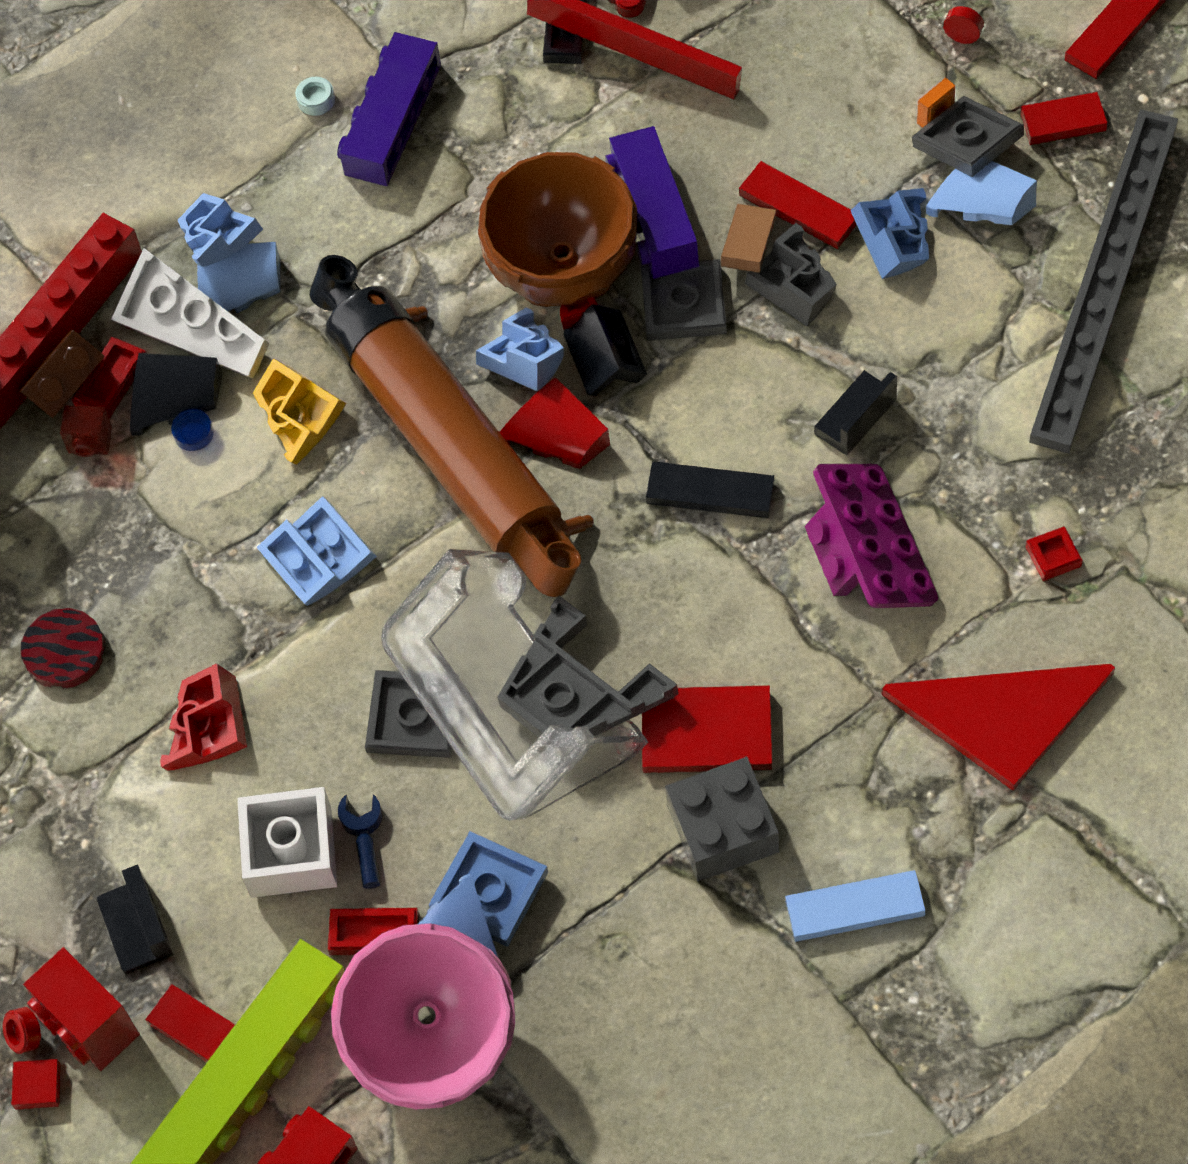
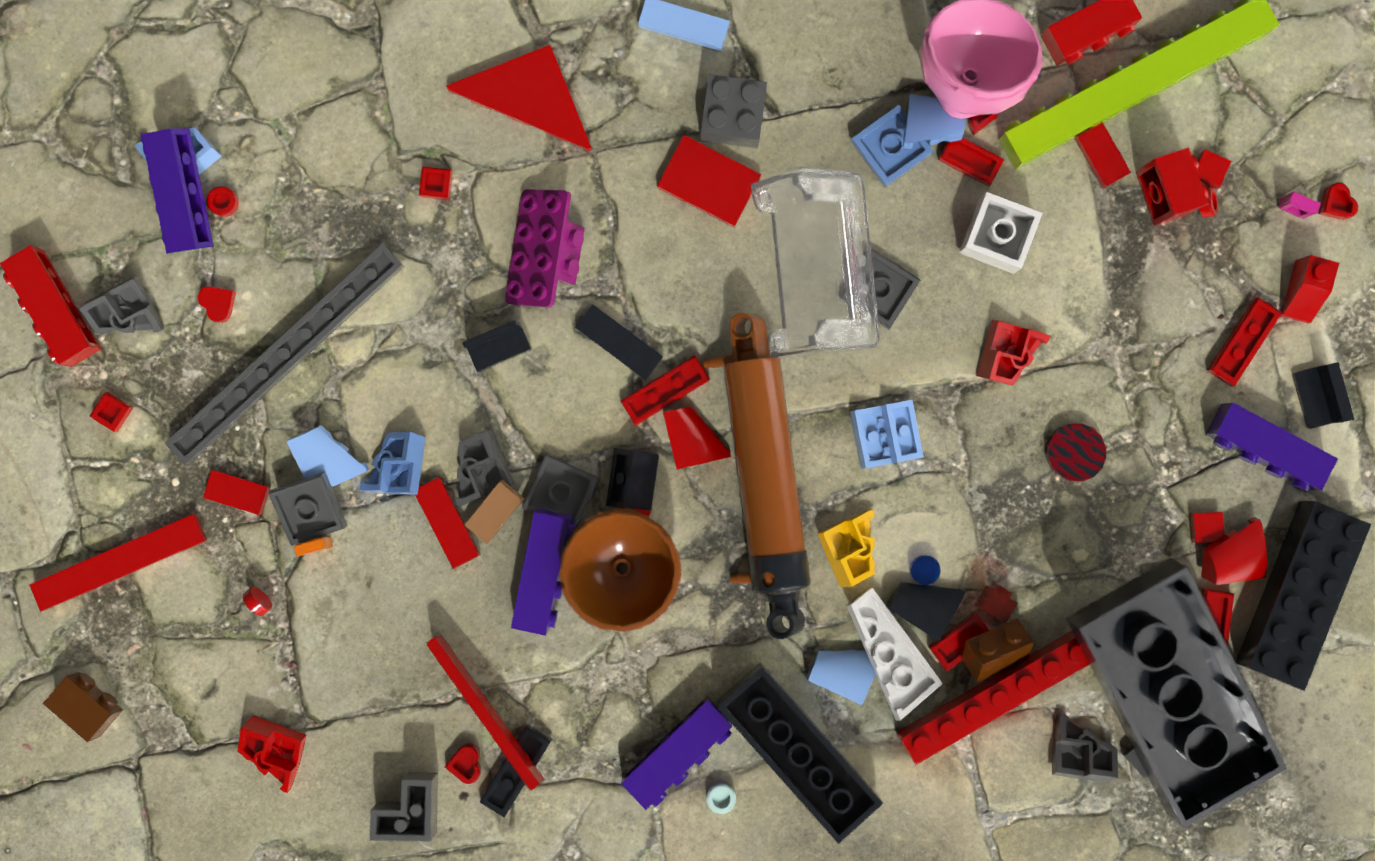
camera: 160 degrees left, 25 degrees up
black panel [97,864,174,974] -> none
light blue slope [178,193,263,267] -> none
dark blue piece [338,794,383,889] -> none
light blue slope [476,307,564,391] -> none
dark grey wing [497,595,679,754] -> none
none -> red tile [620,355,710,426]
none -> black brick [716,662,884,844]

